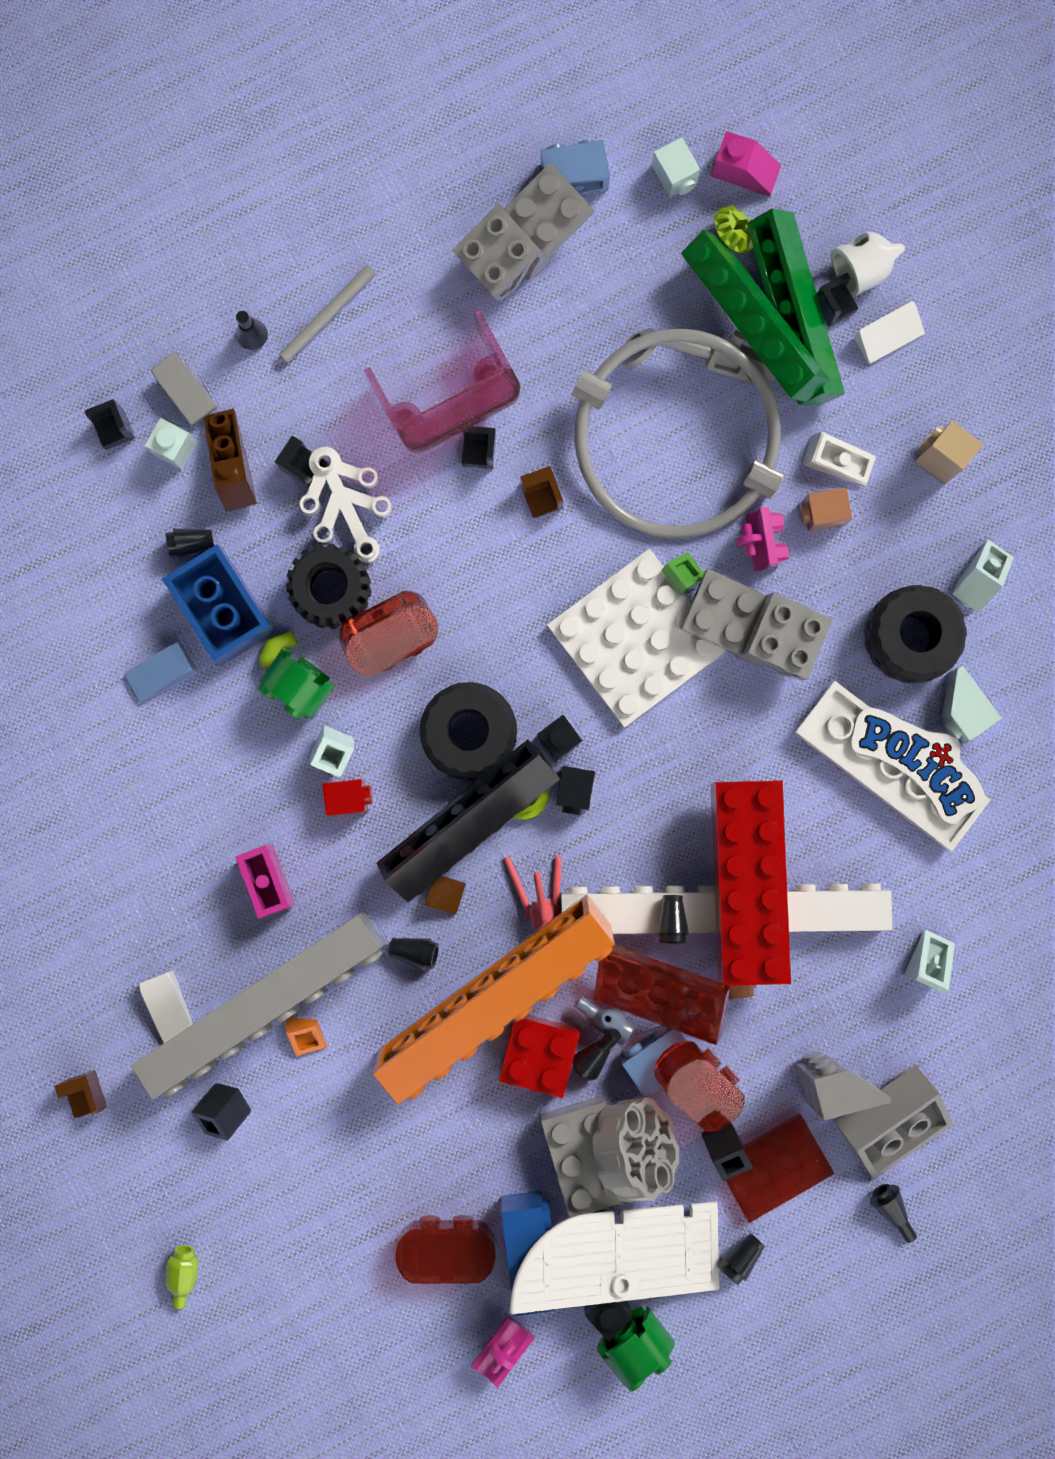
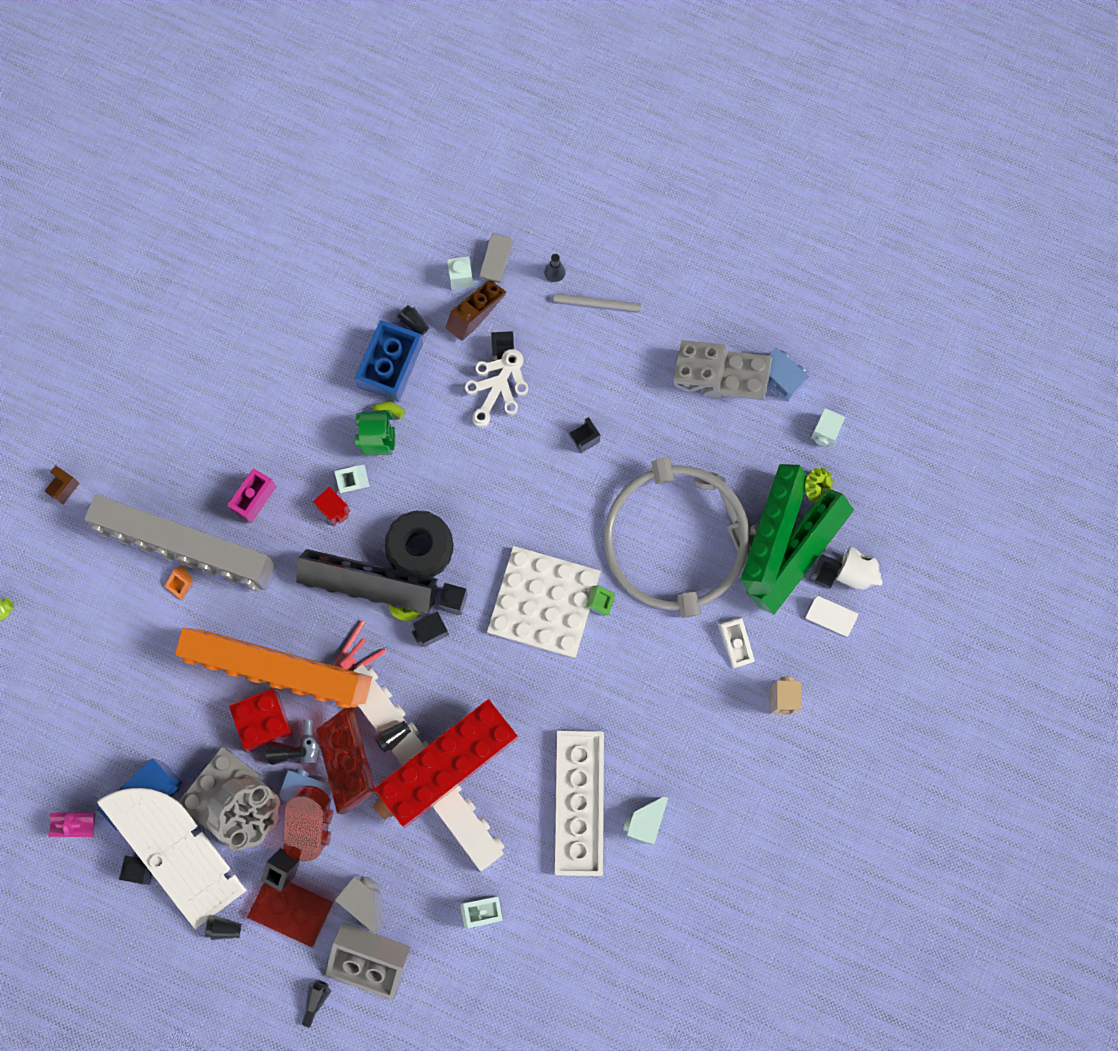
camera: 50 degrees right, 10 degrees down
black panel [84,399,135,450] -> none
medium blue slope [125,641,197,702] -> none
white slope [138,971,193,1043] -> none
black panel [191,1083,251,1141] -> none
black tyre [286,543,372,629] -> none
clear red brick [339,591,438,676] -> none
clear pink windscreen [364,309,520,453] -> none
black cone [388,937,439,971] -> none
clear red brick [395,1215,496,1284] -> none
reddish brown slope [424,876,466,914] -> none
reddish brown panel [520,466,564,518] -> none
green brick [597,1306,675,1392] -> none
light grey piece [680,569,833,680] -> none
dark pink slope [711,131,781,197] -> none
dark pink hips [734,507,789,572] -> none
nougat brick [799,487,852,532] -> none
sticker [851,708,985,824] -> none
black tyre [864,585,967,683] -> none
light aqua slope [952,539,1014,613] -> none

